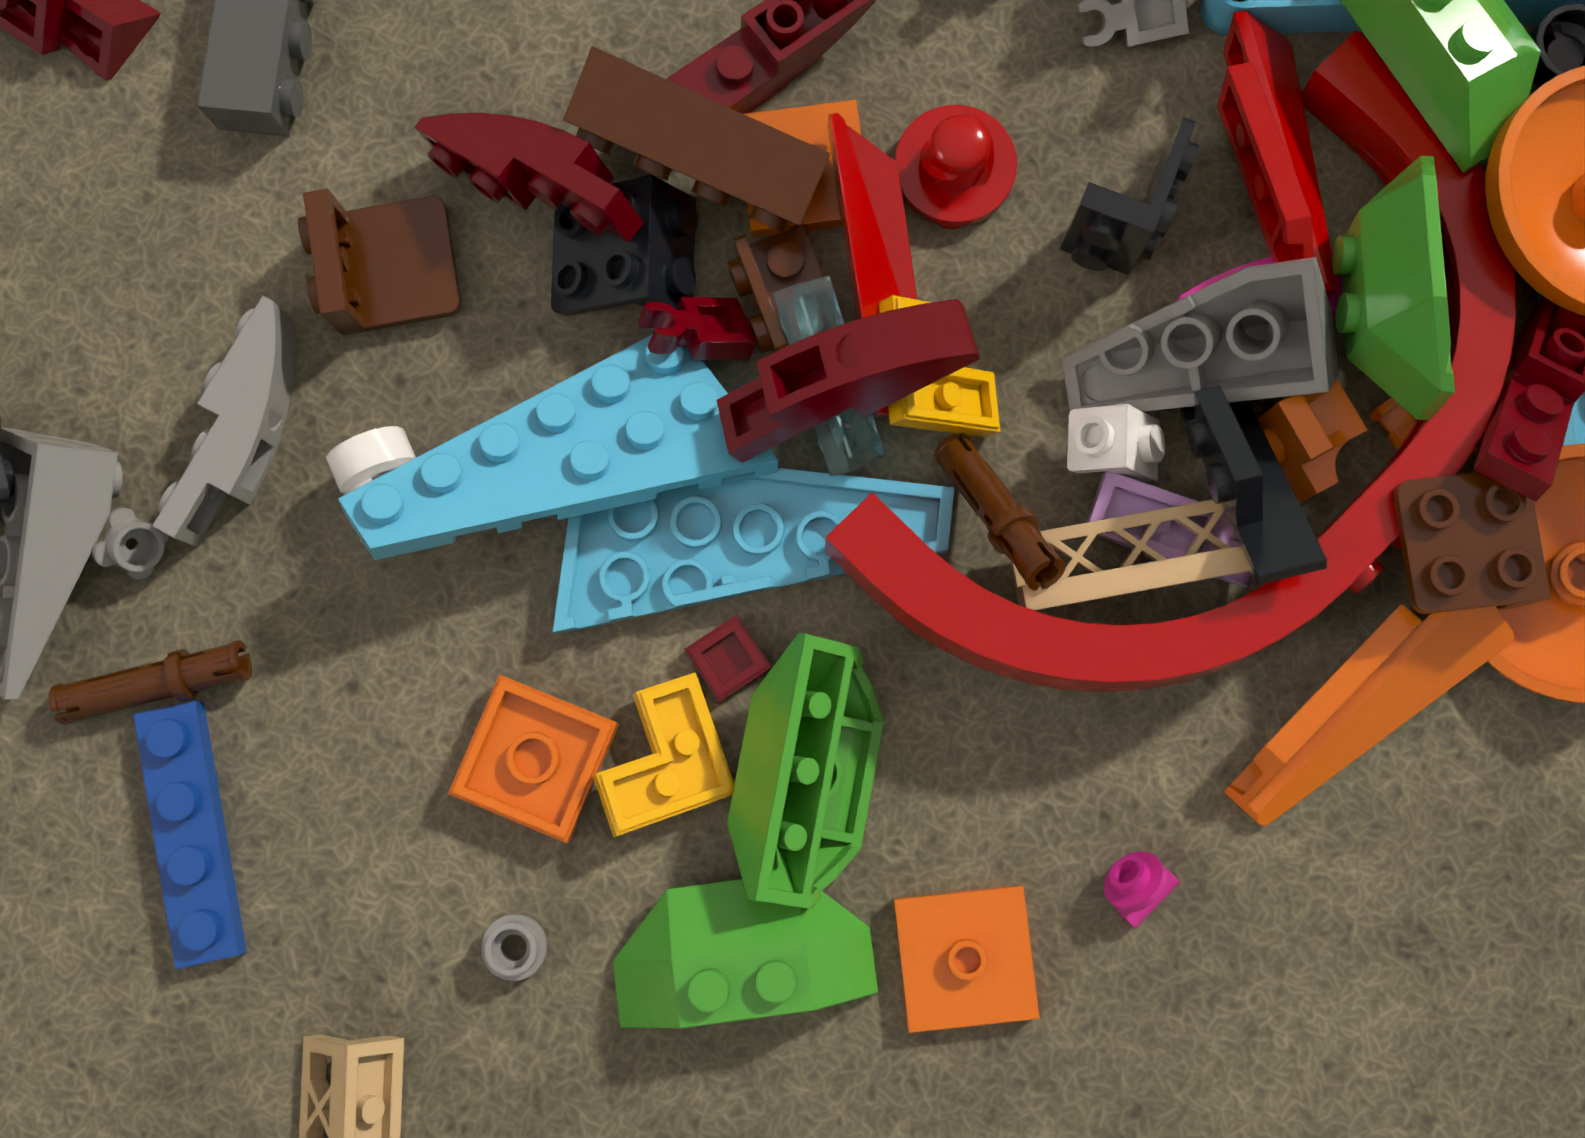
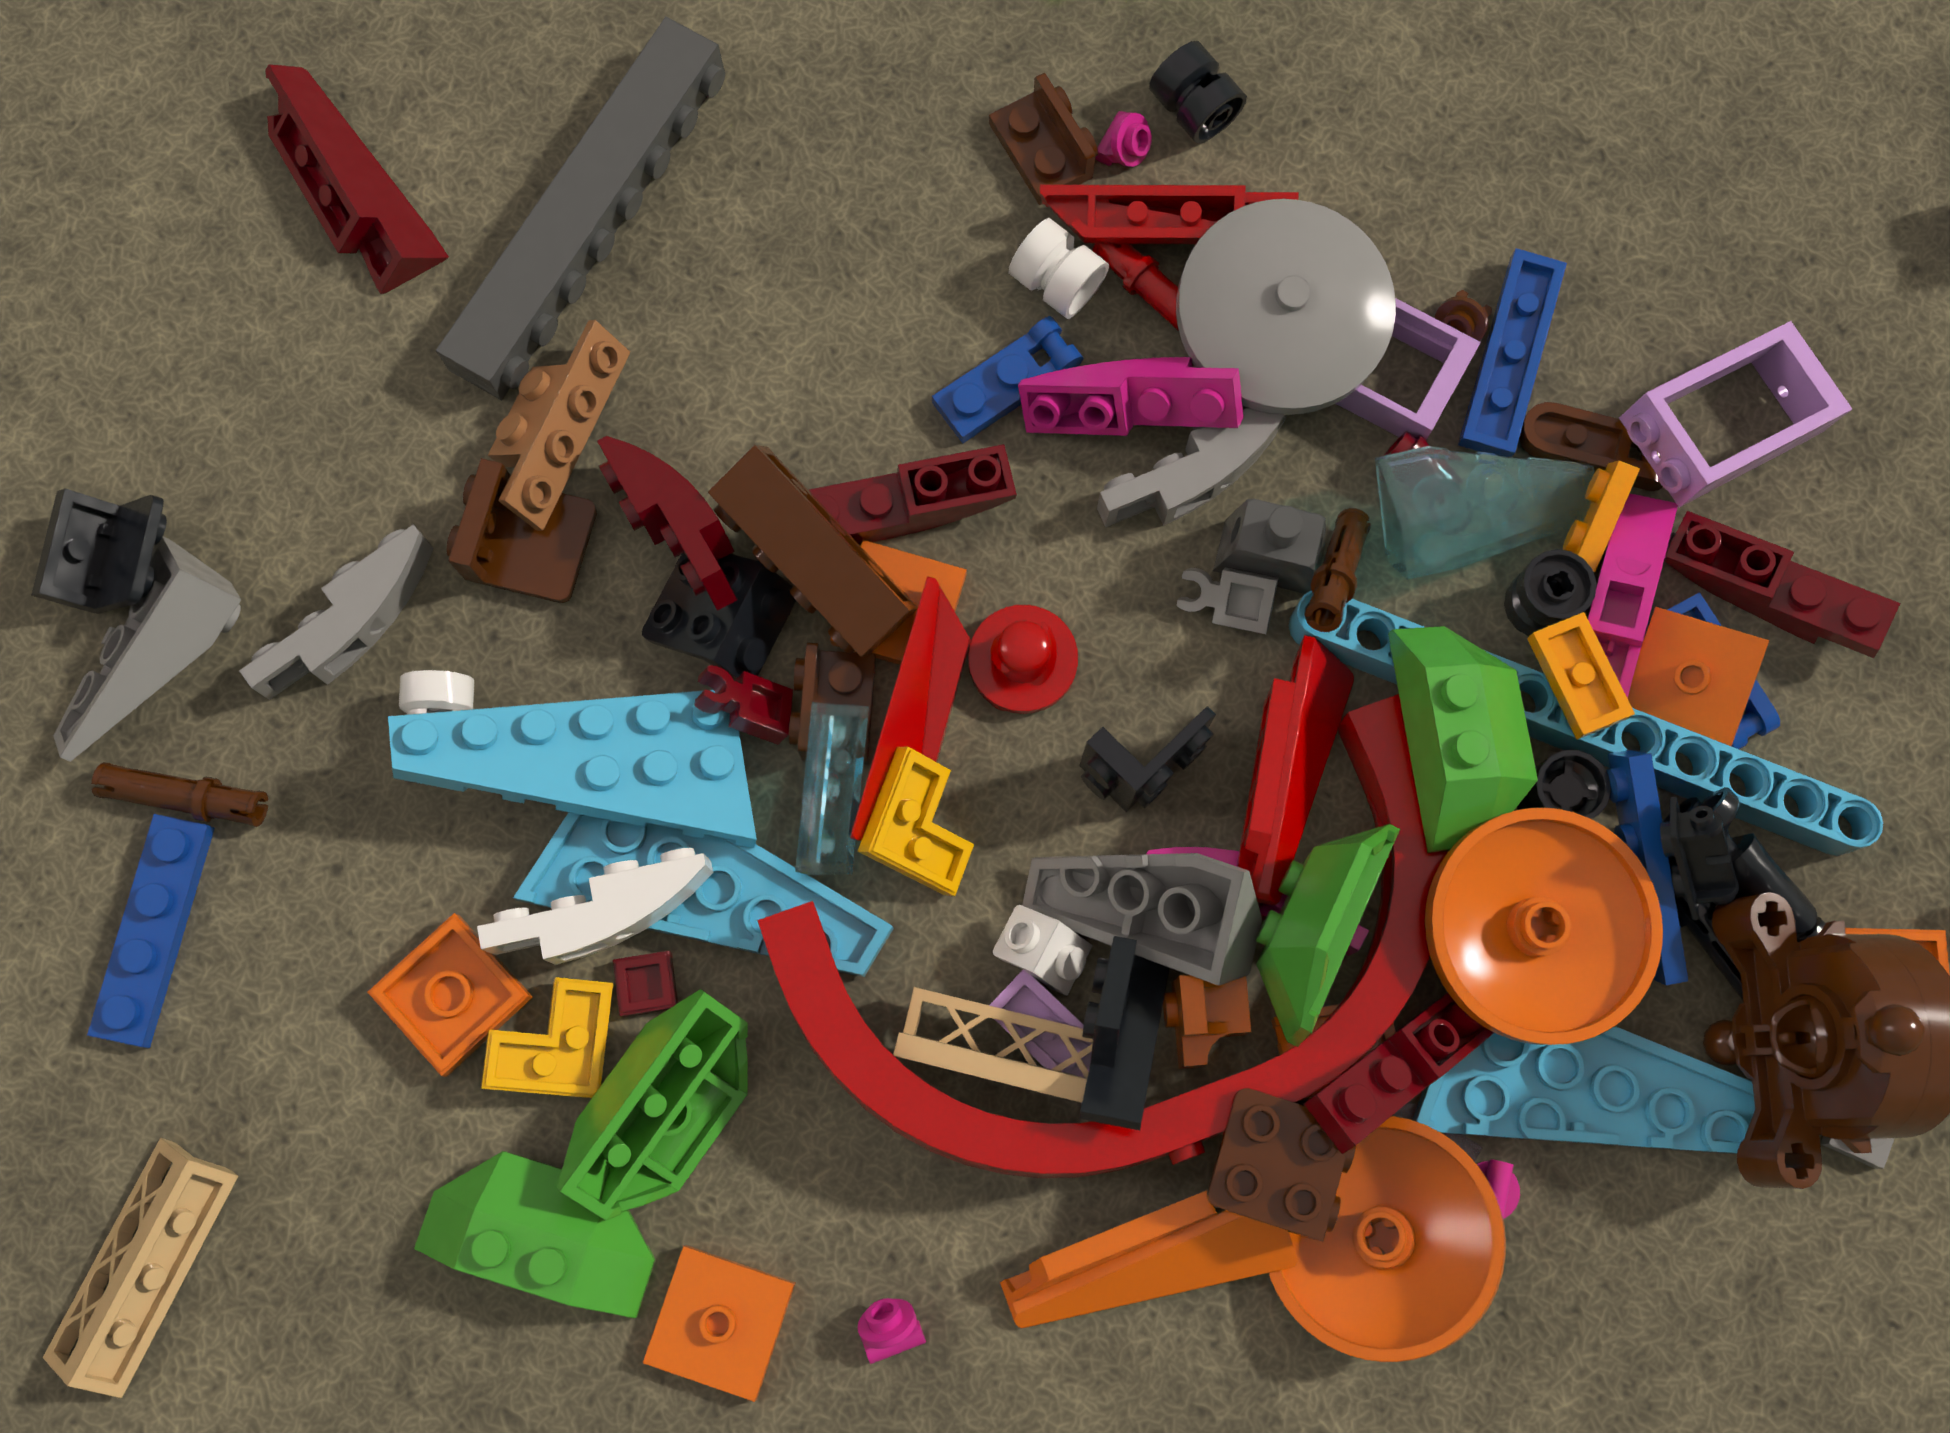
camera: 20 degrees right, 5 degrees down
light grey plate [92,507,169,580] -> none
light grey plate [481,914,548,981] -> none
dark red slope [716,299,981,463] -> none
reddish brown pin [934,433,1066,591] -> none
none -> white slope [477,848,713,965]
none -> medium nougat bracket [488,320,630,531]

